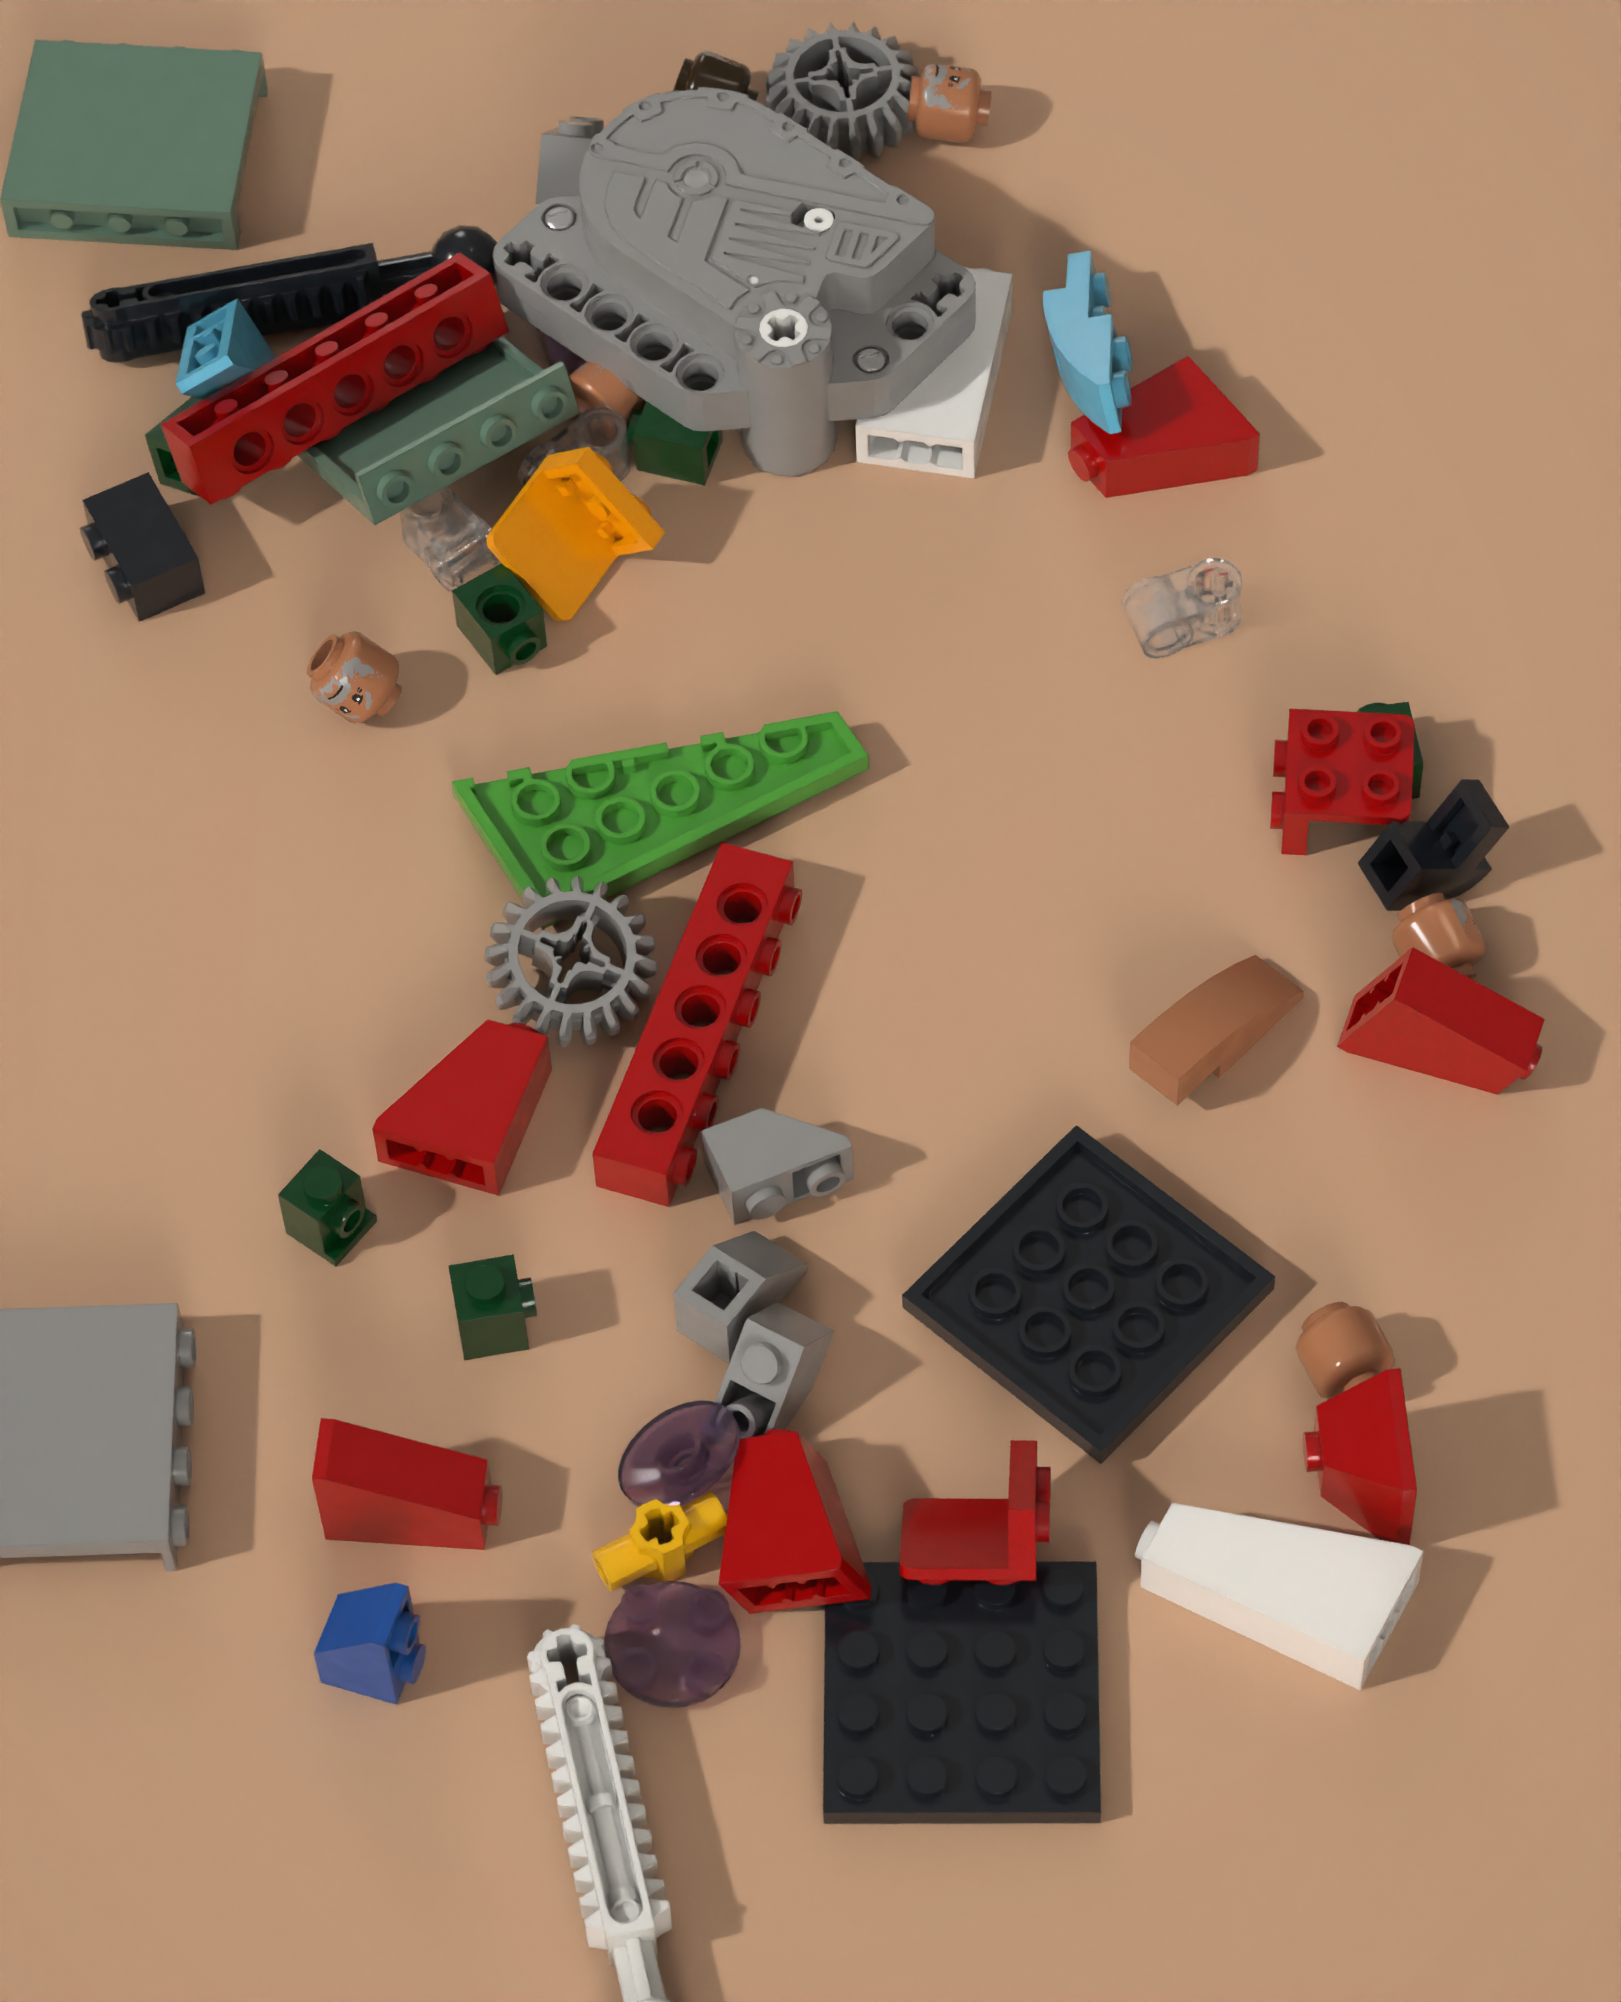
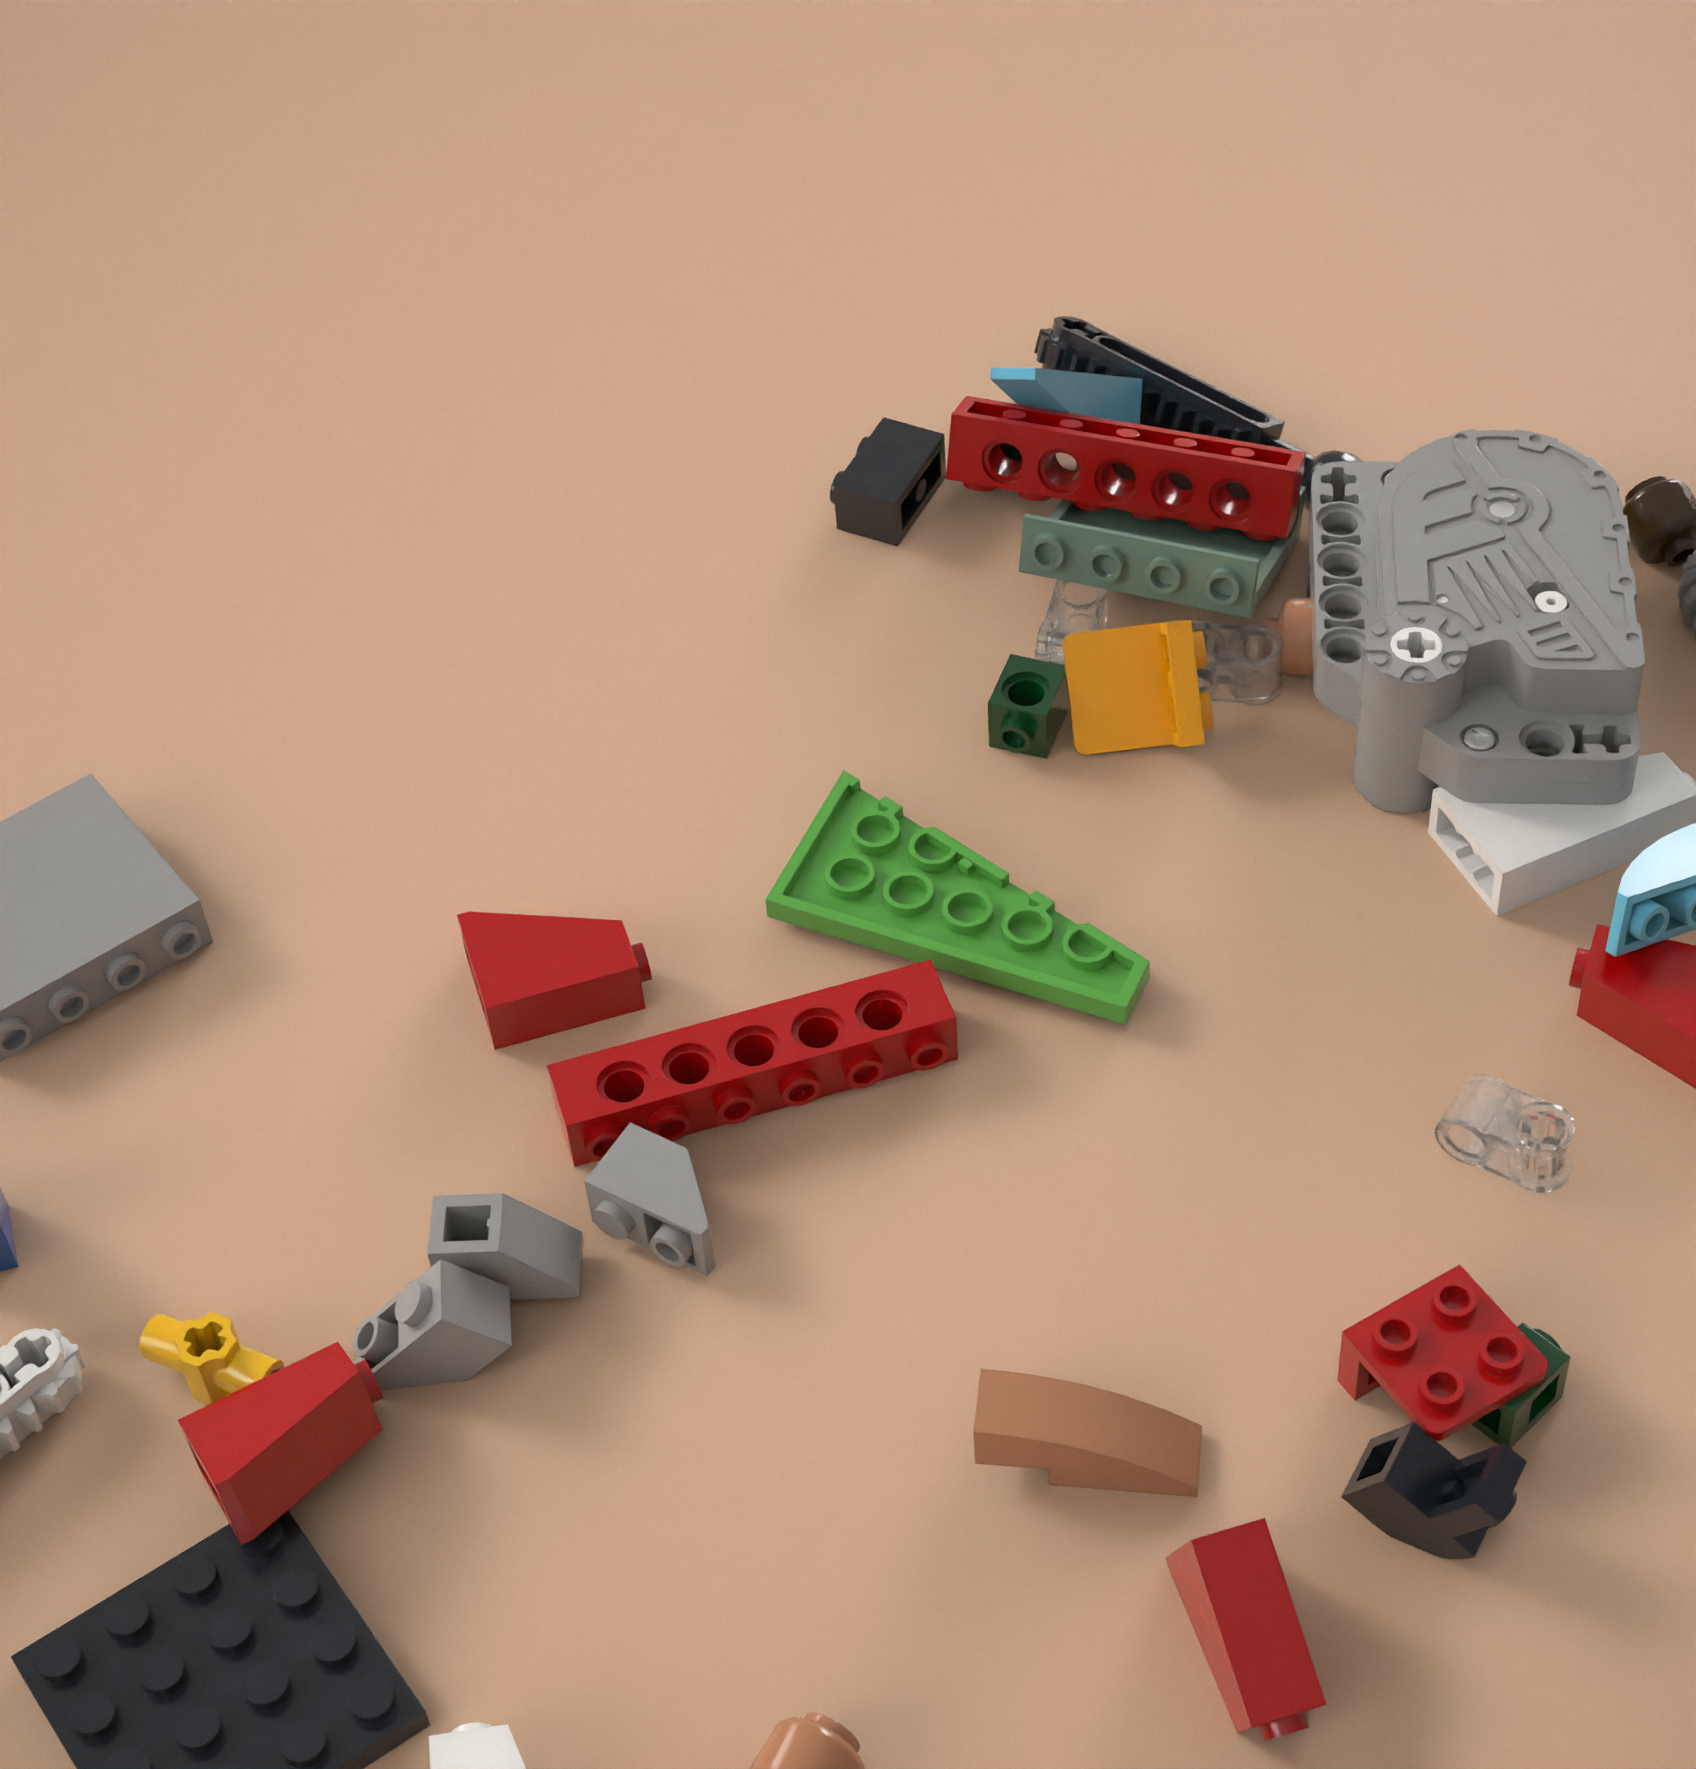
camera: 55 degrees right, 10 degrees down
sand green panel [0,40,268,250] -> none
dark green brick [278,1149,377,1267] -> none
nougat head [307,631,402,723] -> none
red slope [312,1418,502,1550] -> none
dark green brick [448,1254,537,1360] -> none
light grey gear [485,875,657,1048] -> none
dish [604,1581,741,1708] -> none
dish [618,1401,740,1507] -> none
dark green brick [627,401,723,486] -> none
red bracket [899,1440,1051,1585] -> none
black plate [902,1125,1275,1464] -> none
nougat head [1392,892,1486,979] -> none

